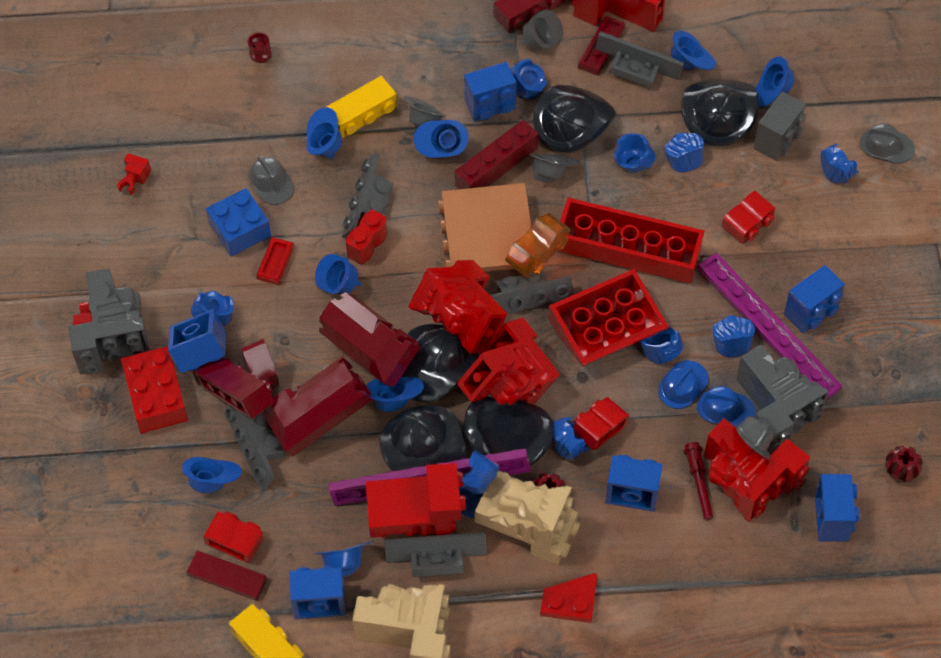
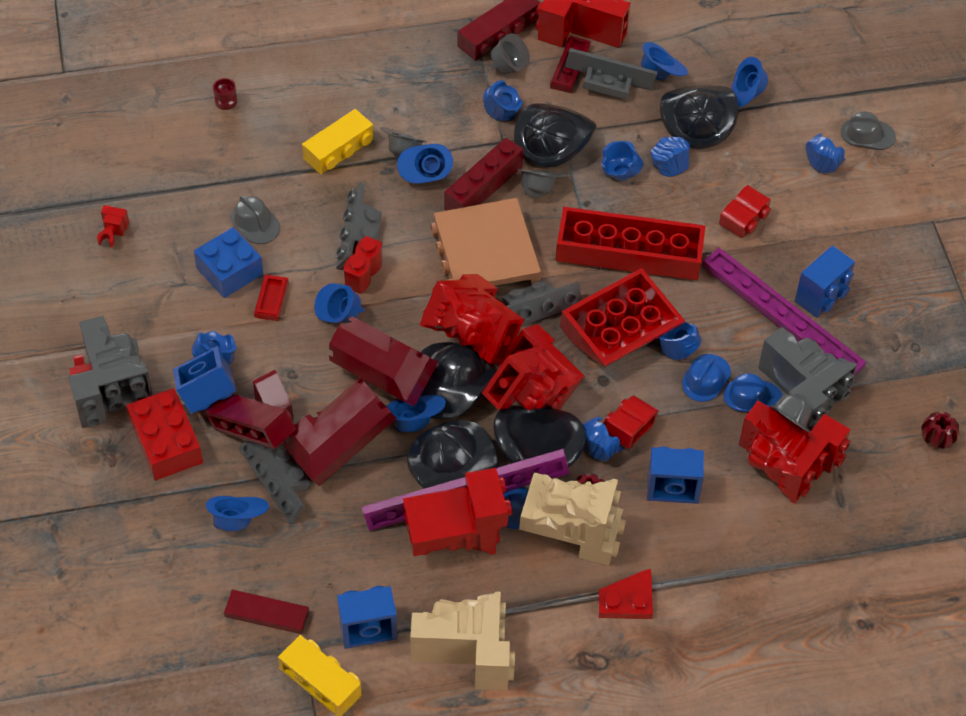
camera: 10 degrees left, 5 degrees down
red brick [203,511,264,564] -> none
blue piece [307,107,342,159] -> none
blue piece [315,541,375,576] -> none
dark grey bracket [384,532,487,577] -> none
blue hair [462,450,499,494] -> none
blue brick [464,62,516,122] -> none
clear orange brick [505,213,571,277] -> none
dark red pin [683,442,713,520] -> none
blue hair [712,315,755,357] -> none
dark grey brick [754,92,806,161] -> none
blue brick [815,474,859,541] -> none

